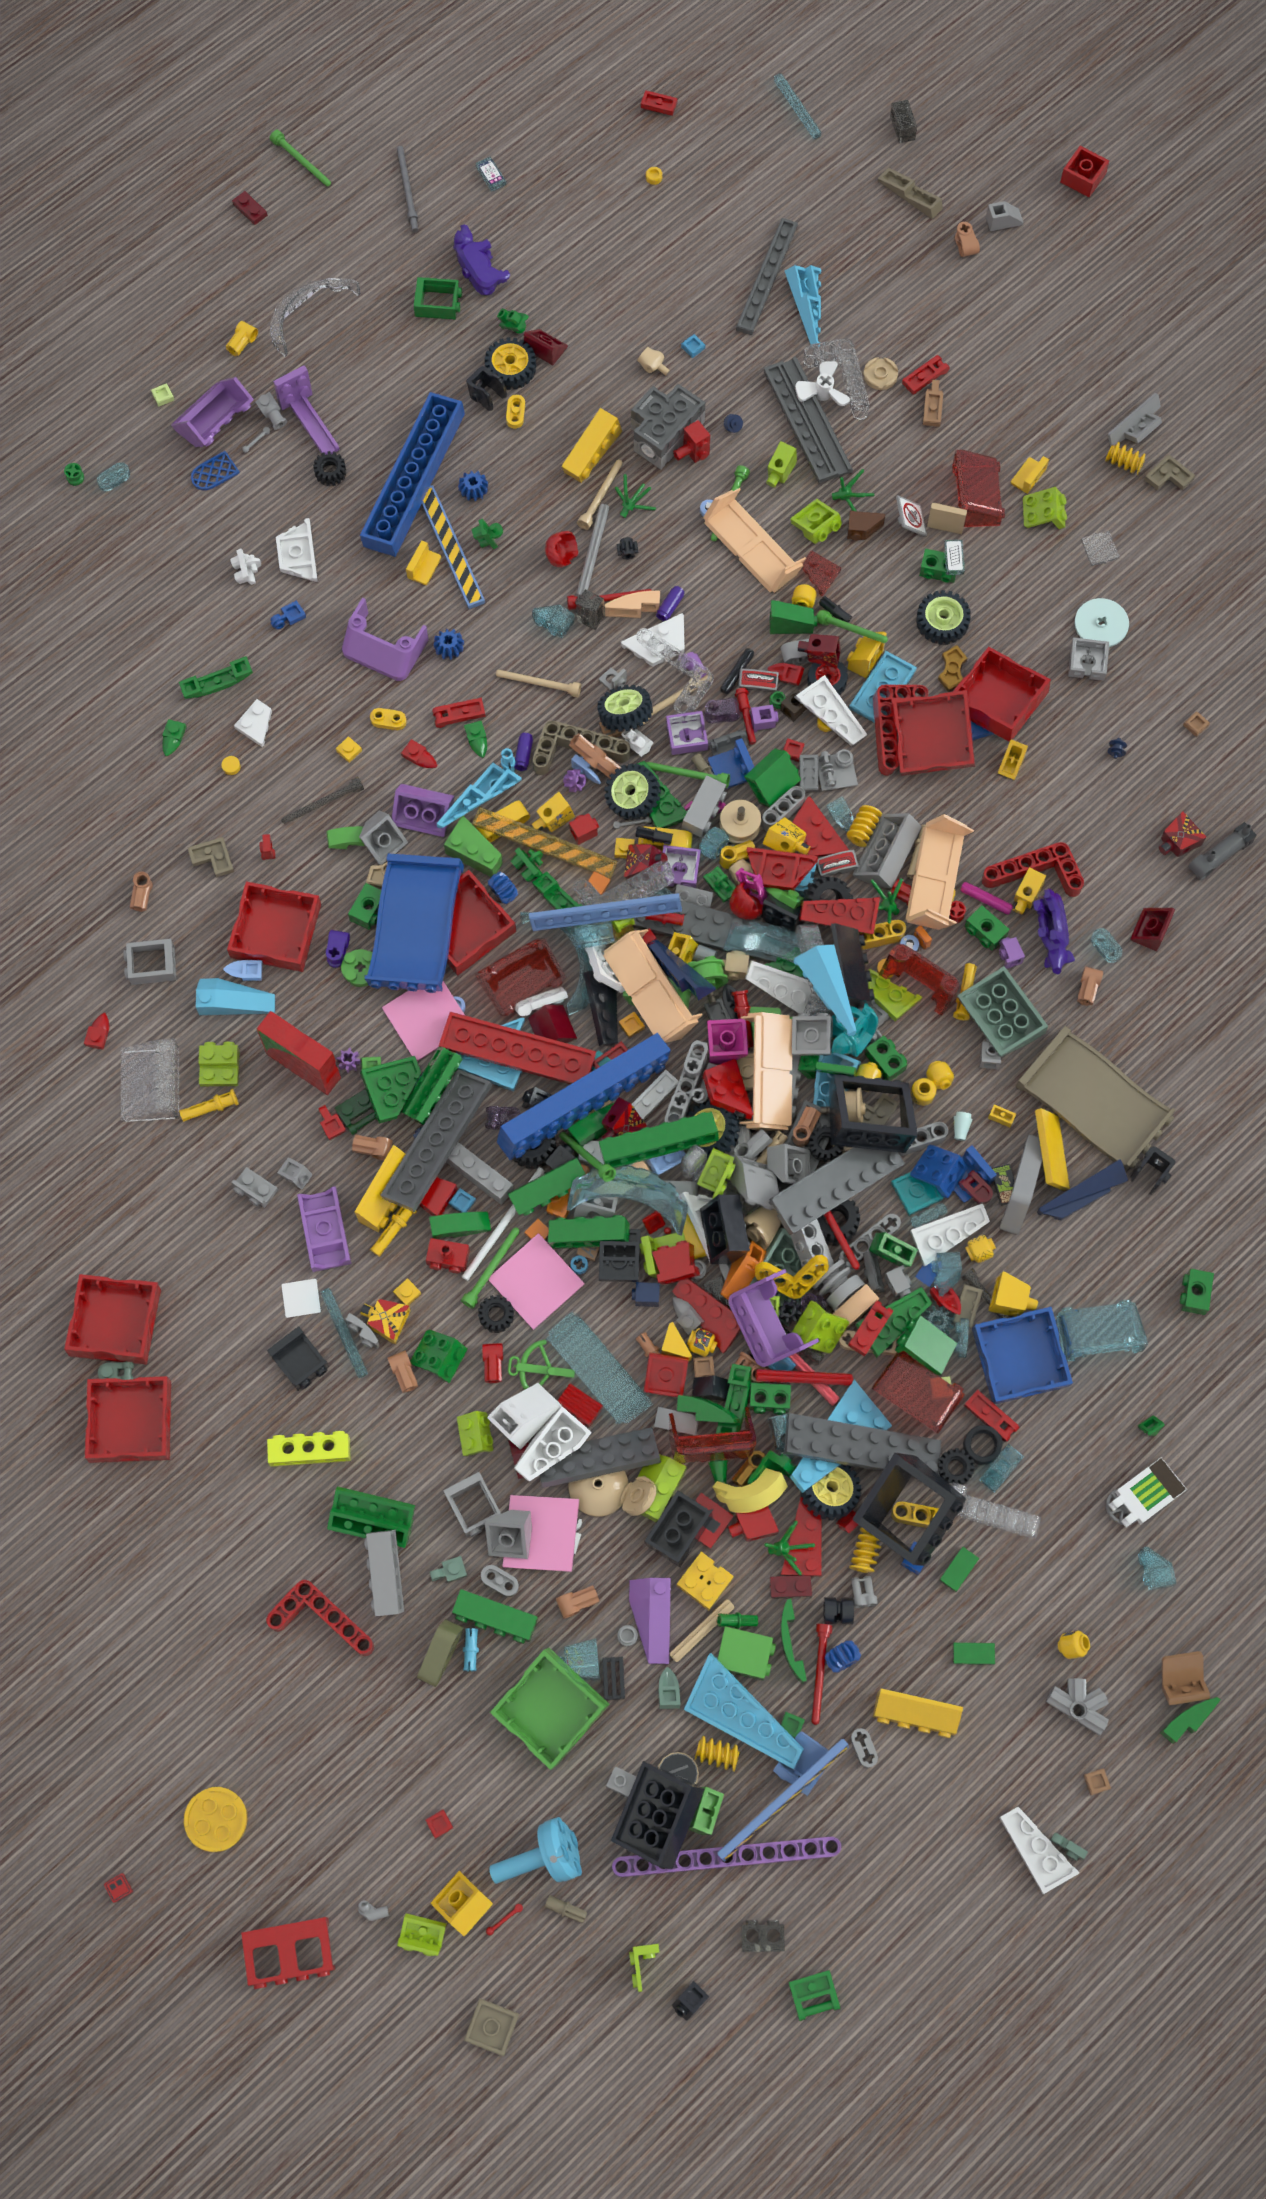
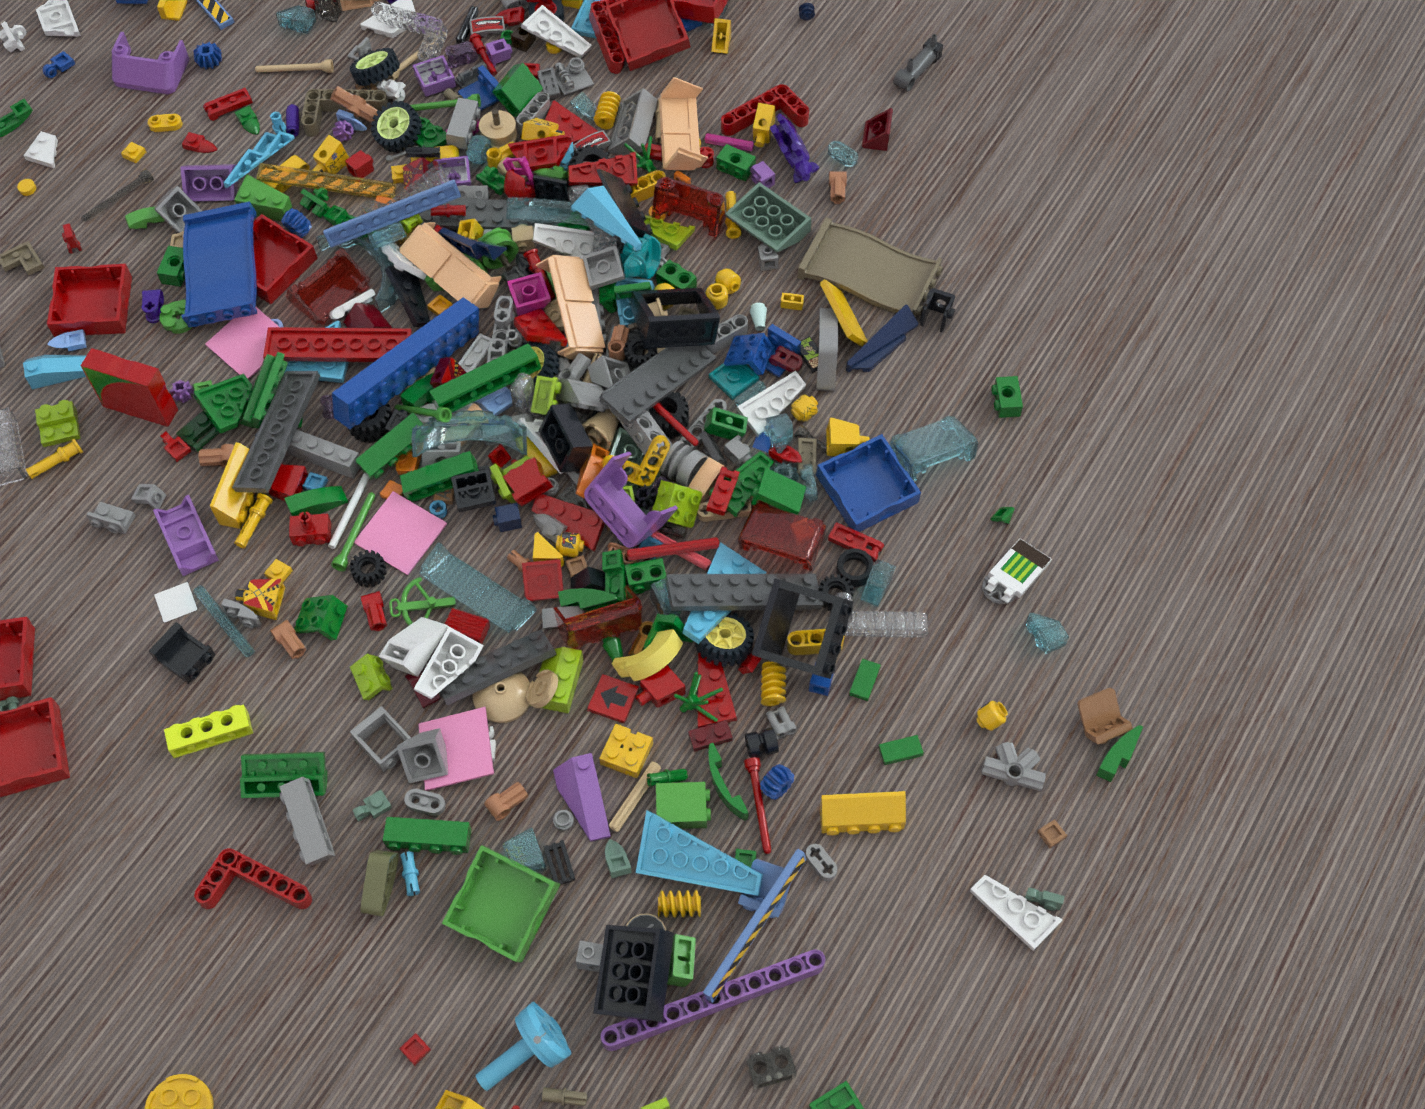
camera: 15 degrees left, 10 degrees down
black brick [644,1490,713,1567] -> none
torso [1159,812,1206,857] -> none

